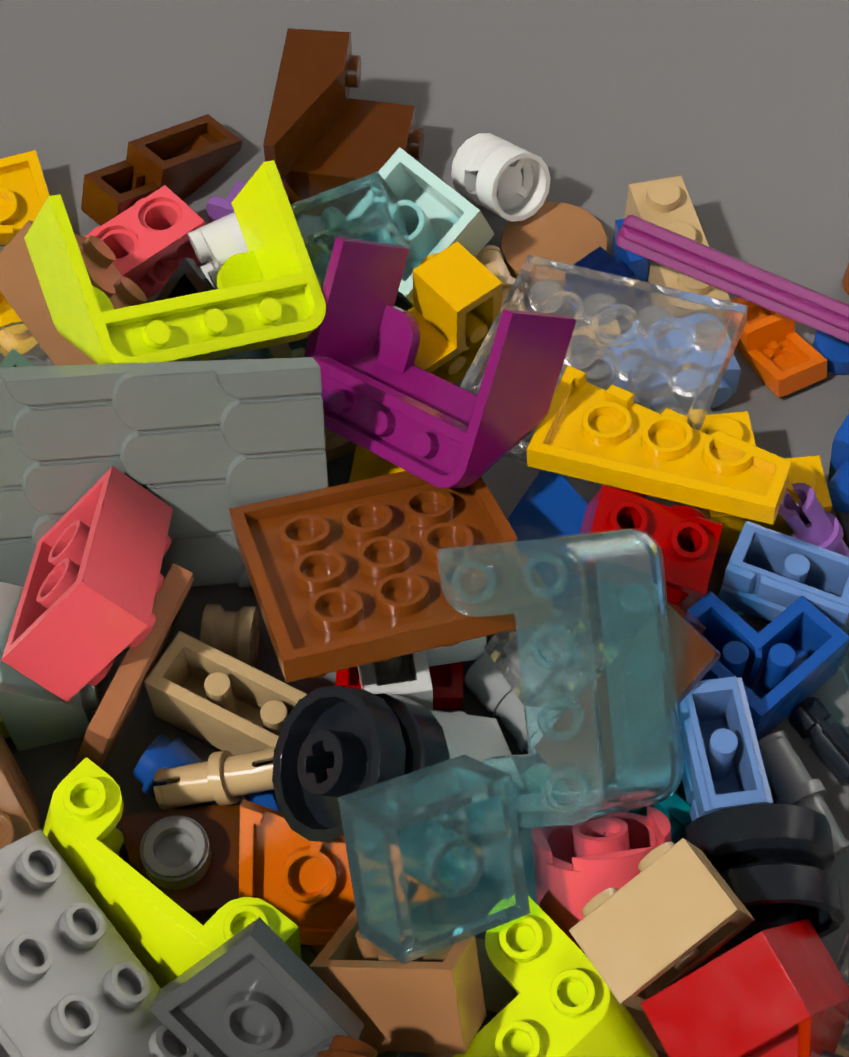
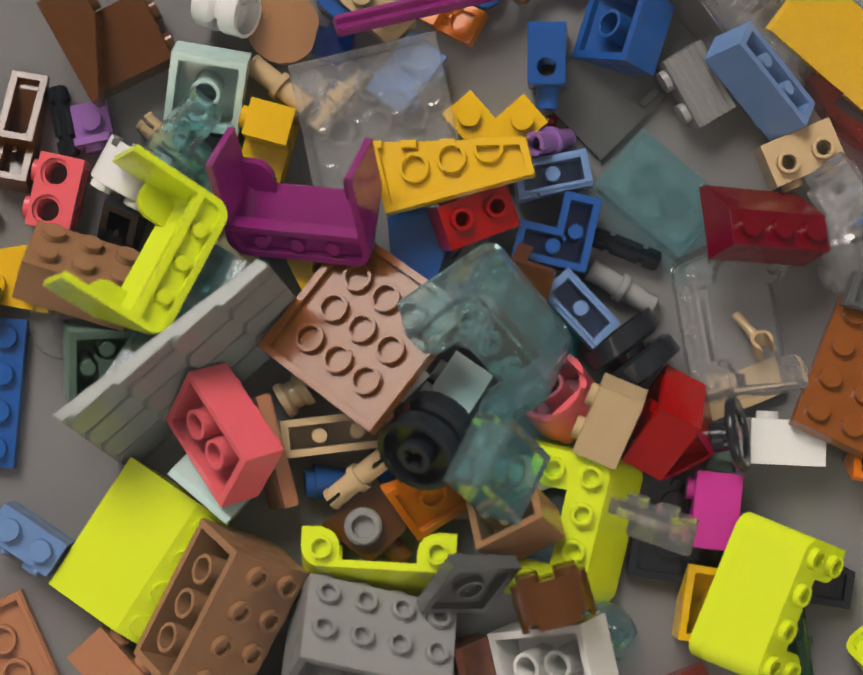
camera: 35 degrees left, 30 degrees up
none -> black axle [46,85,80,157]

